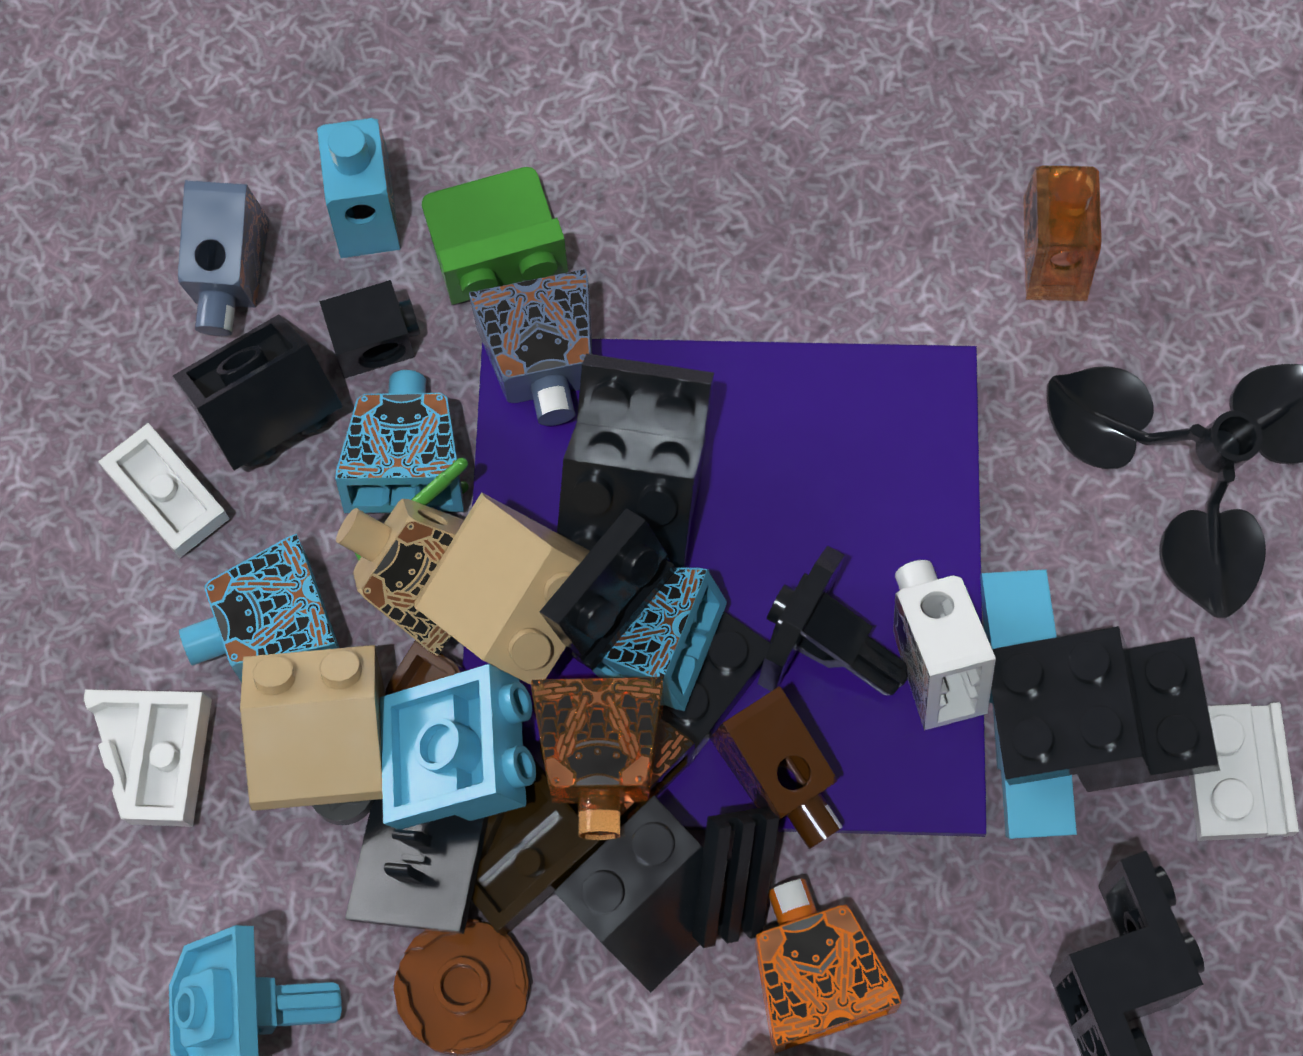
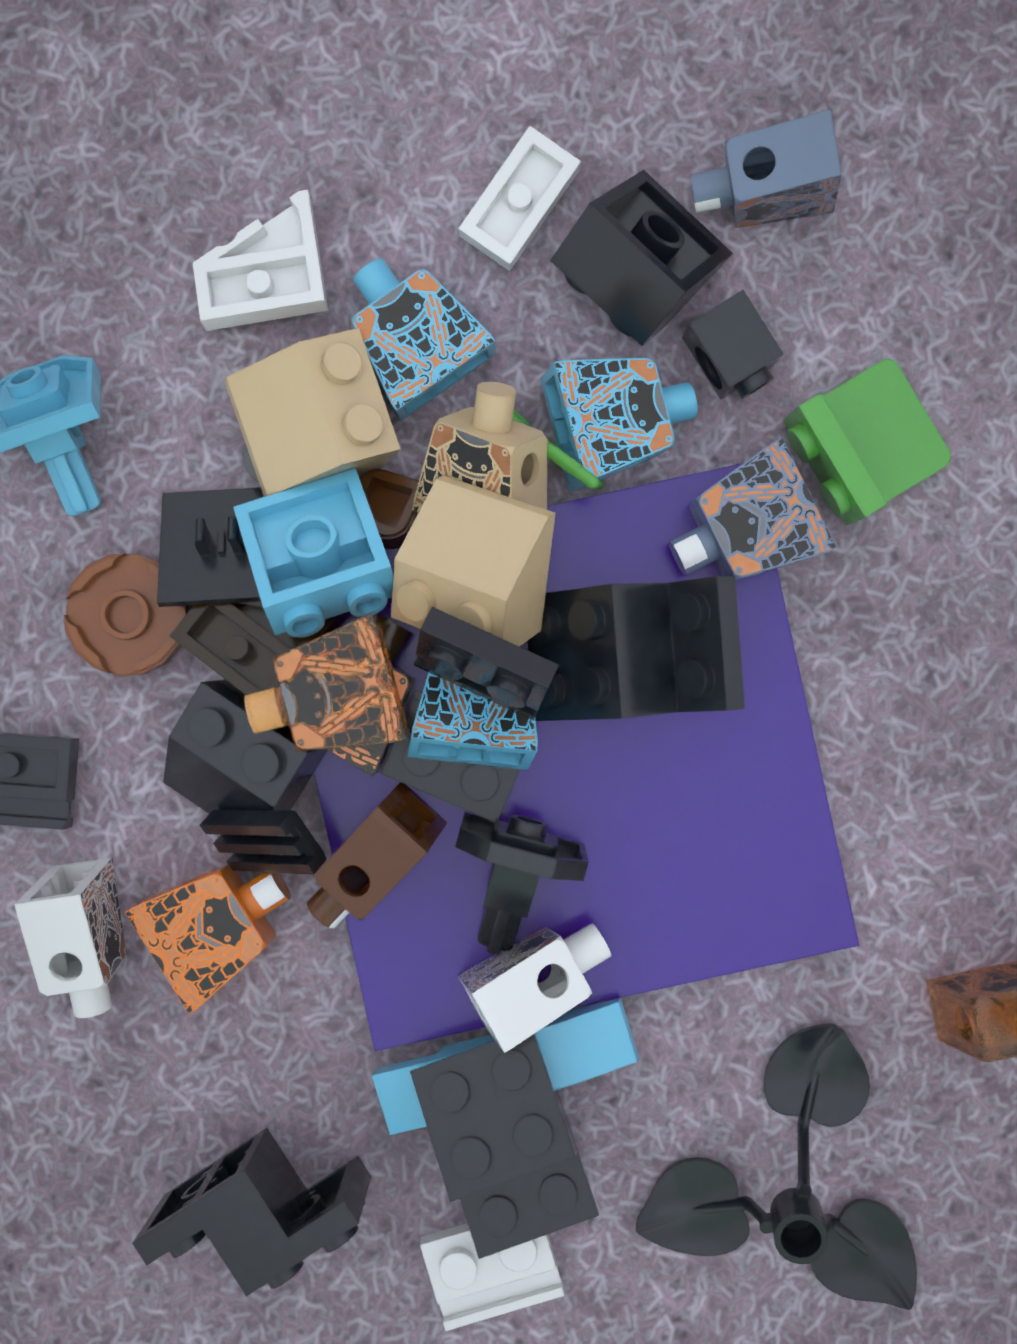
camera: 70 degrees right, 20 degrees up
medium azure torso [317,118,400,258] -> none

